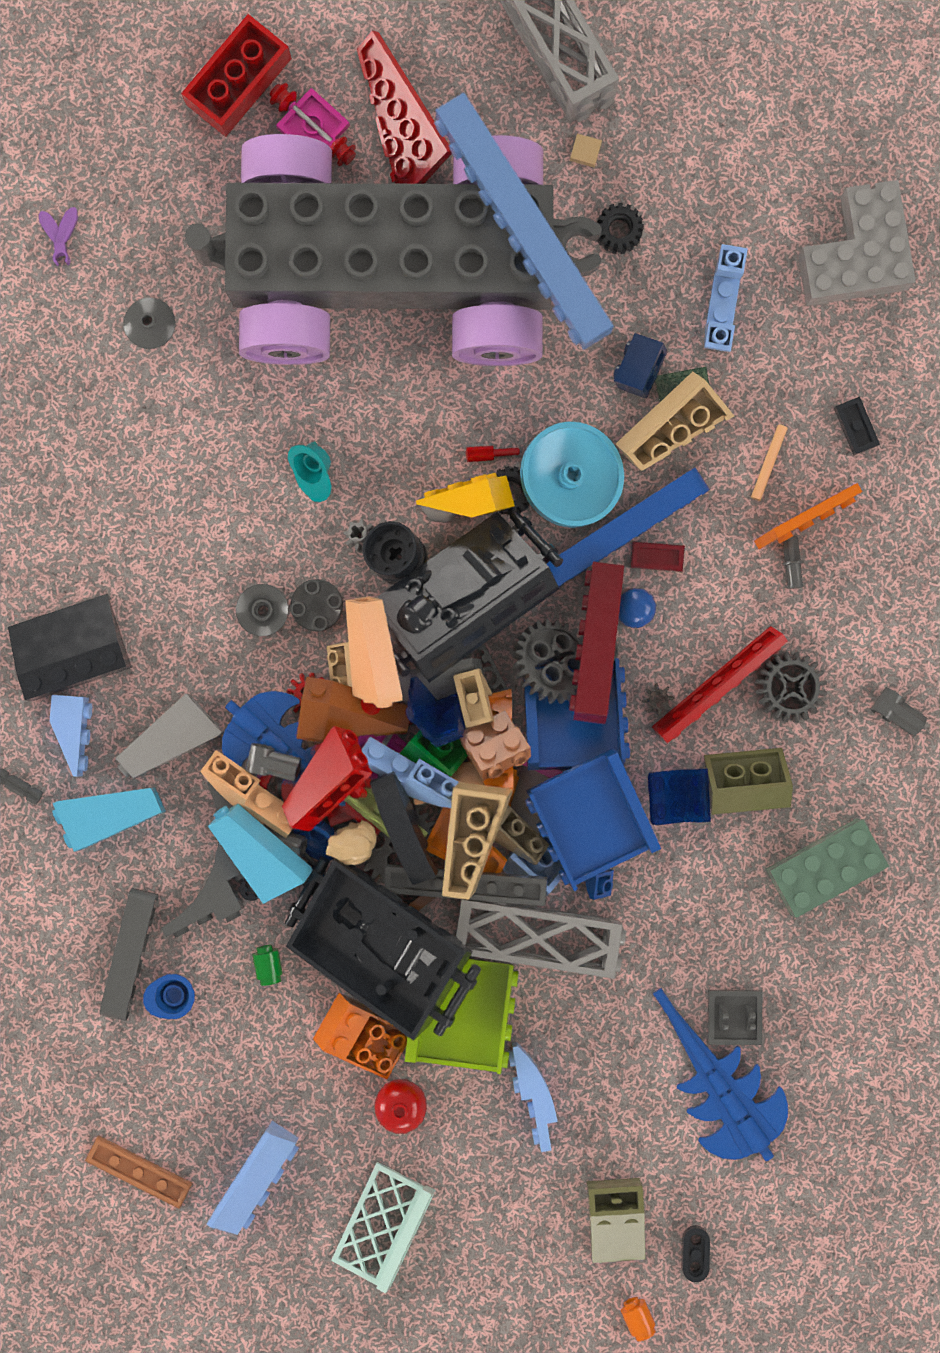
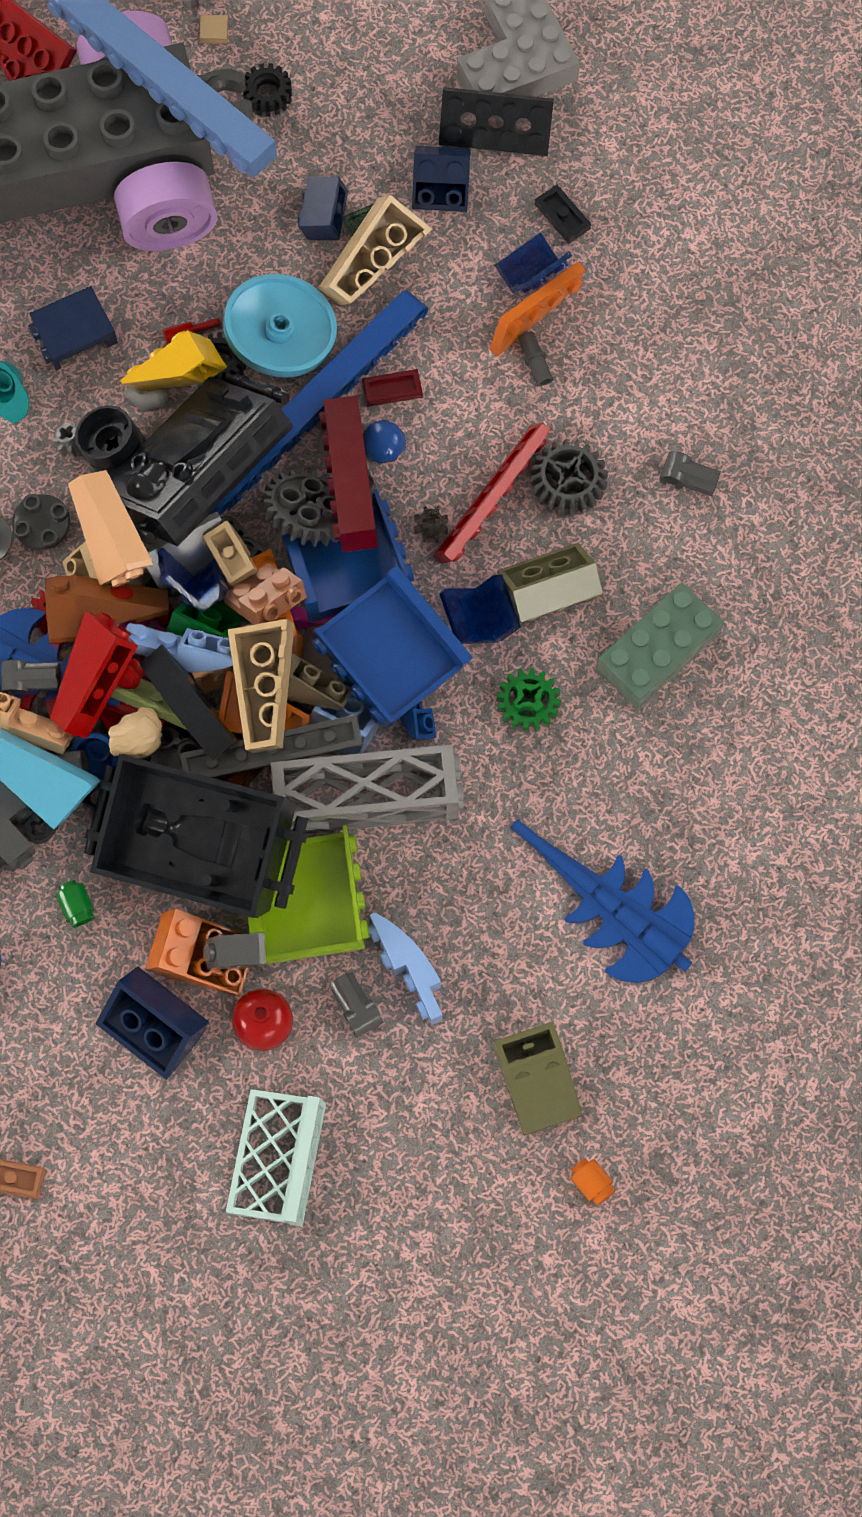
camera: 15 degrees left, 15 degrees down
light blue slope [206,1121,299,1235] -> none
black plate [681,1225,710,1282] -> none
light blue slope [704,244,748,352] -> none
dark grey plate [708,990,762,1045] -> none
light nougat bar [751,425,788,501] -> none
none -> dark blue panel [28,286,118,370]
none -> dark blue slope [96,966,209,1080]
none -> dark grey slope [203,933,266,970]
none -> dark grey piece [329,972,384,1038]
none -> dark blue slope [412,146,471,212]
none -> black plate [438,87,554,156]
none -> clear blue bracket [494,232,573,293]
none -> green gear [496,668,561,733]

